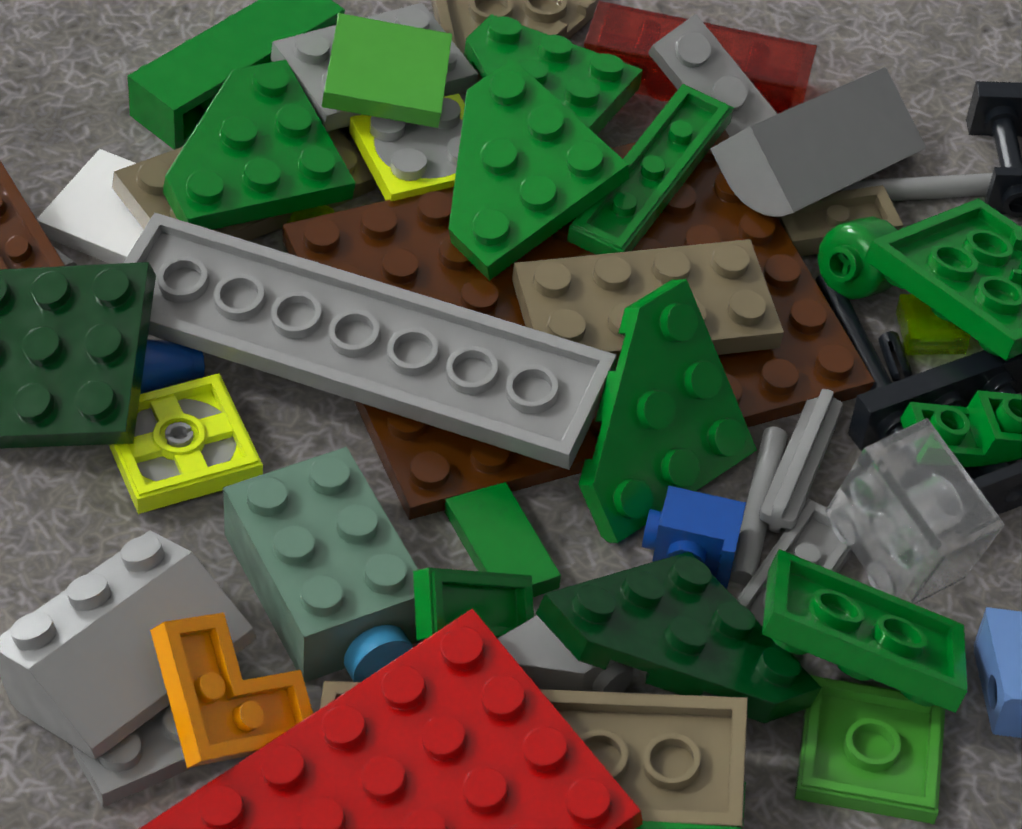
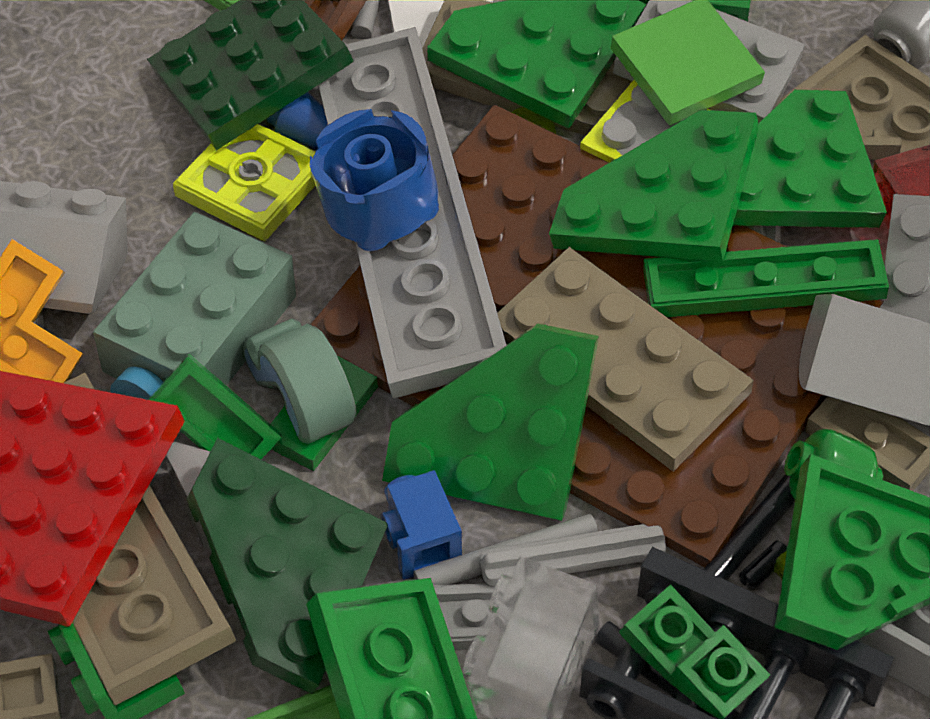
camera: 60 degrees right, 5 degrees up
none -> sand green animal [243,319,356,444]
none -> blue brick [310,109,439,251]

